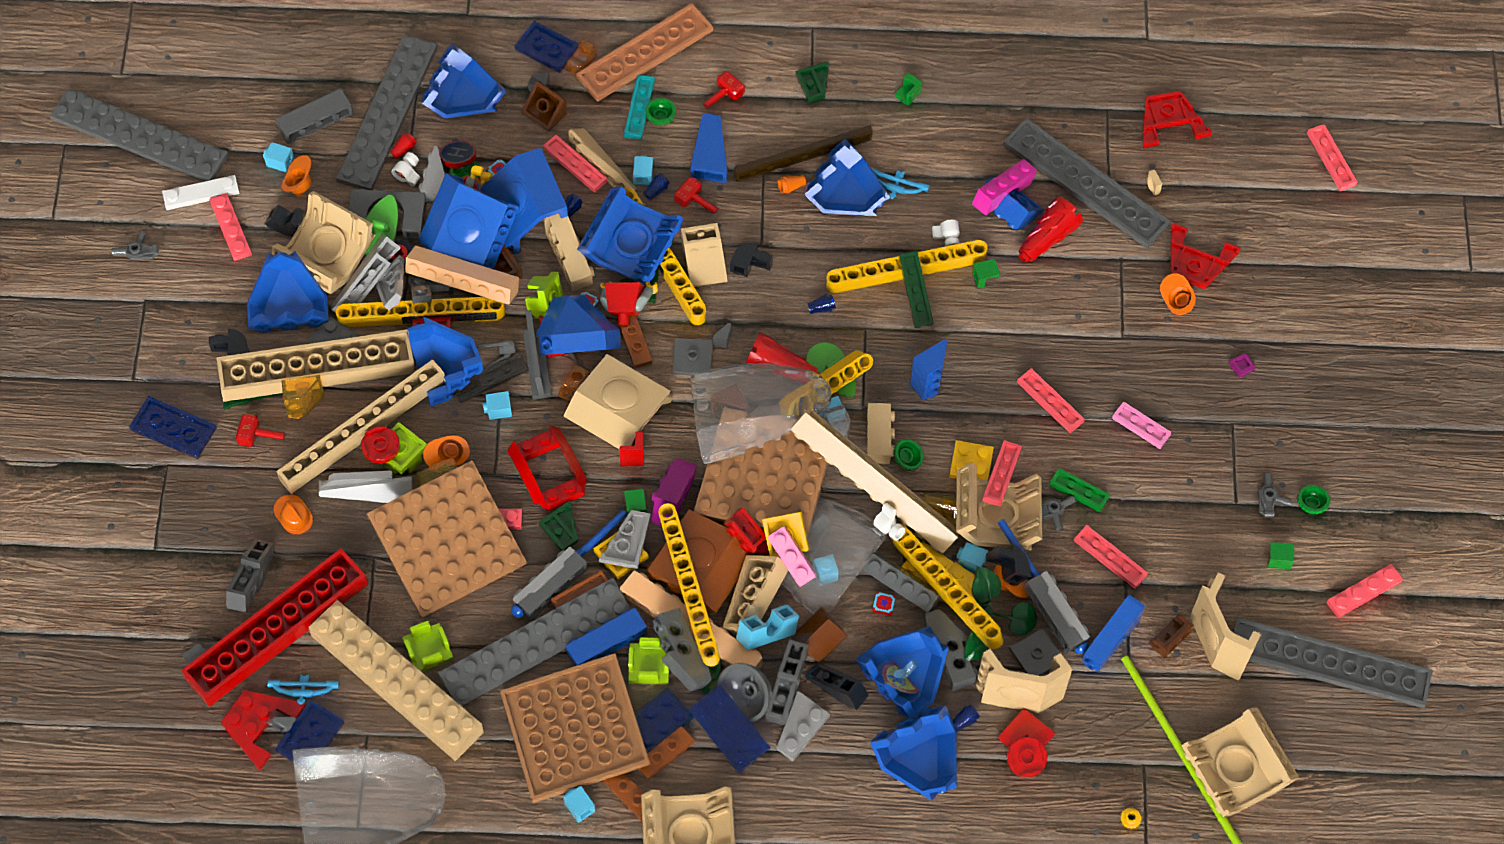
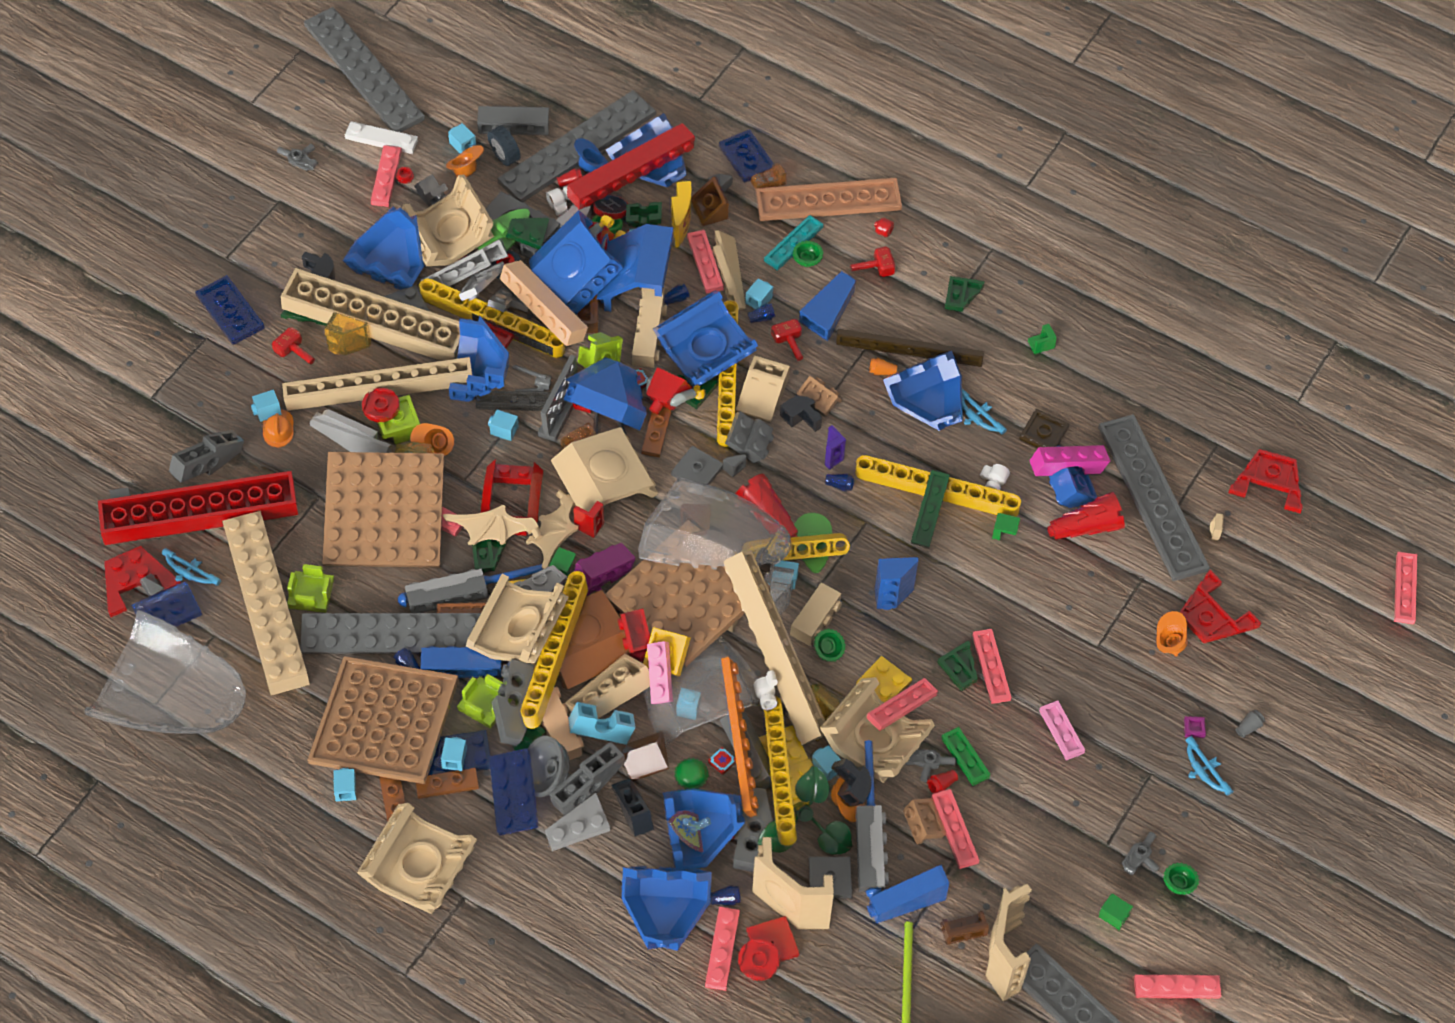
camera: 30 degrees right, 5 degrees down
none -> medium azure brick [251,390,282,422]
none -> clear blue cone [394,648,421,669]
none -> red plate [396,167,414,184]
none -> medium azure brick [441,737,467,771]
none -> tan animal [443,505,542,545]
none -> tan panel [466,574,568,663]
none -> black wheel [487,125,521,166]
none -> dark green wing [506,218,549,250]
none -> tan animal [526,490,578,569]
none -> red brick [567,123,695,210]
none -> blue piece [574,138,608,173]
none -> dark green cylinder [626,202,662,228]
none -> yellow slope [671,181,691,248]
none -> green hat [674,758,709,789]
none -> coral plate [705,907,740,991]
none -> orange plate [721,657,759,817]
none -> dark grey plate [725,411,774,463]
none -> medium nougat bracket [796,376,842,416]
none -> dark purple panel [824,425,846,470]
none -> red piece [874,217,894,237]
none -> medium nougat bracket [903,798,946,845]
none -> red cone [927,770,958,794]
none -> dark green wing [937,641,978,691]
none -> dark brown tile [1019,409,1070,448]
none -> dark azure piece [1185,736,1233,796]
none -> dark grey cone [1235,710,1265,738]

